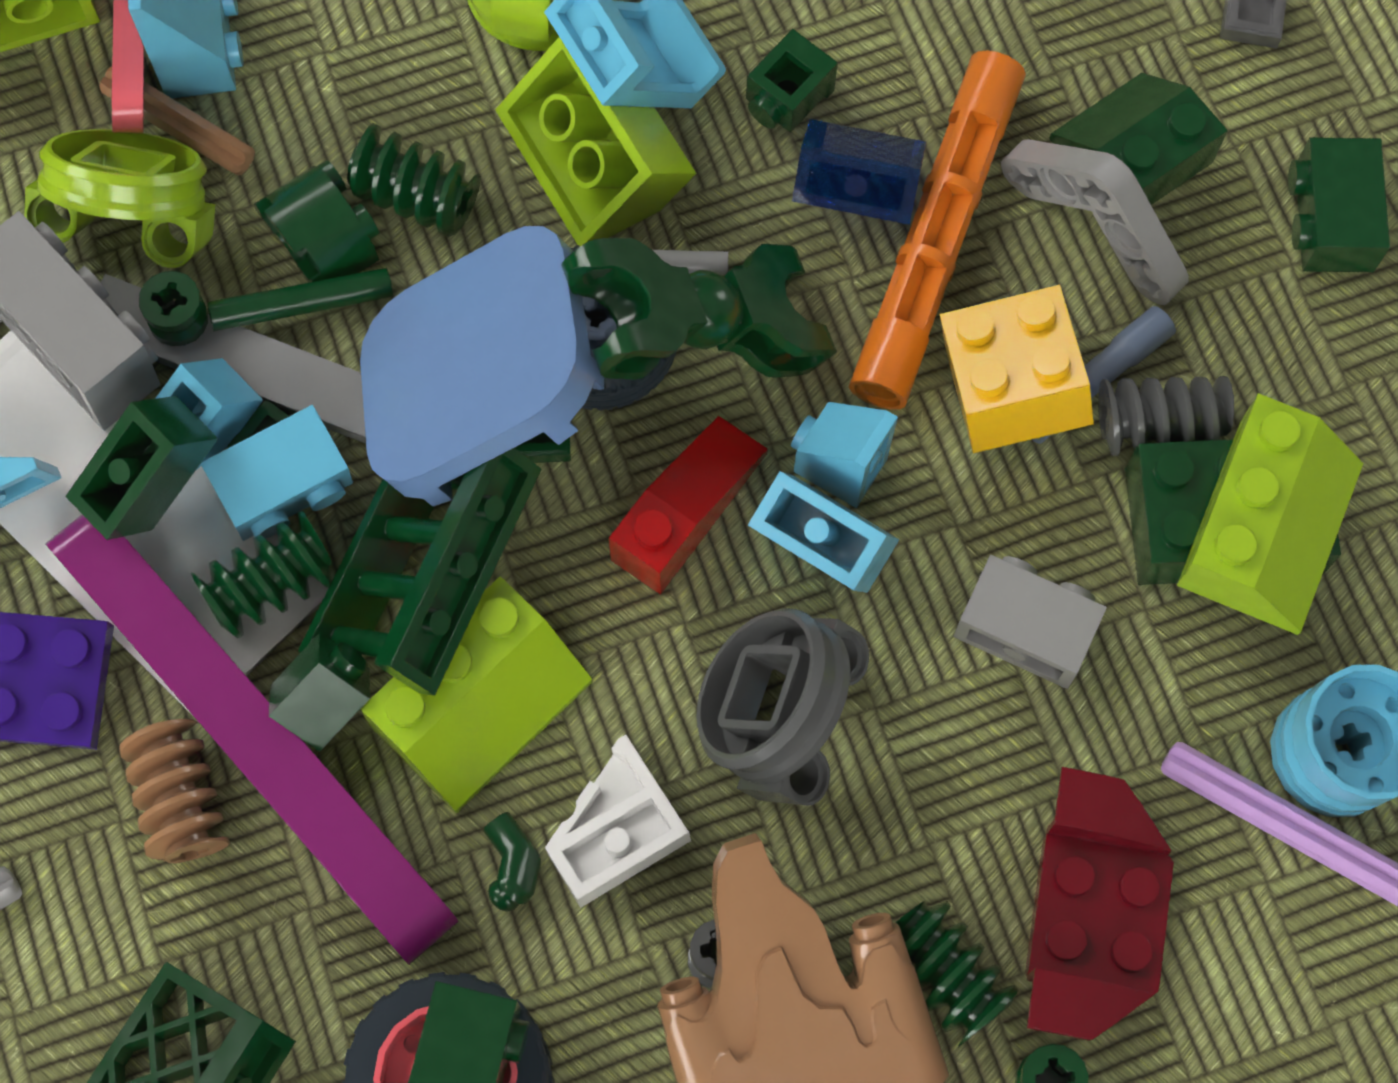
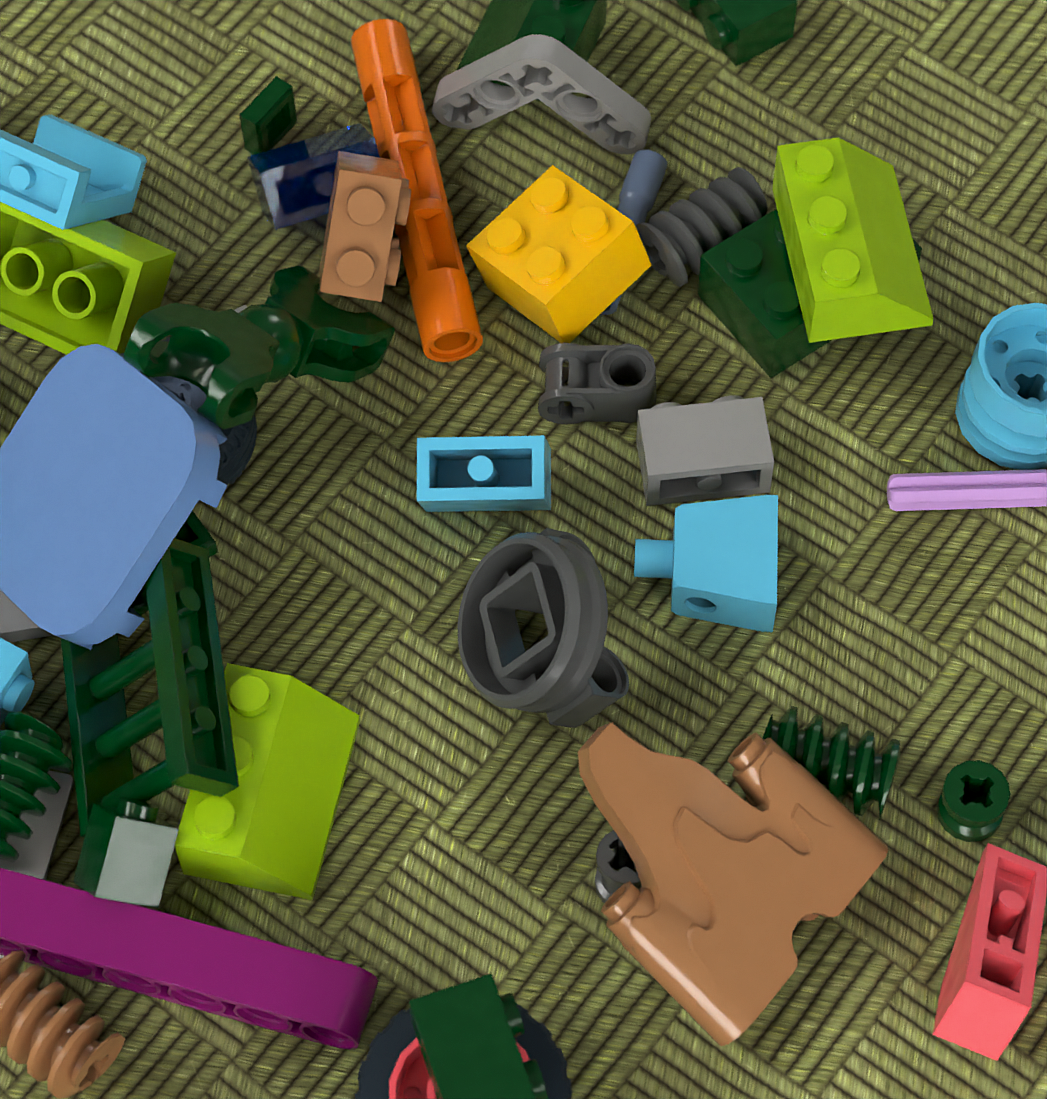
camera: 30 degrees left, 10 degrees down
dark green arm [483,812,541,912] -> none
white wing [545,735,691,908] -> none
red slope [609,415,768,595] -> none
dark green brick [746,28,838,133] -> none
medium azure slope [791,402,898,508] -> none
dark red piece [1025,767,1174,1041] -> none
none -> dark green tile [239,76,297,159]
none -> medium nougat brick [319,151,411,302]
none -> dark grey piece [538,343,657,424]
none -> medium azure torso [634,495,778,632]

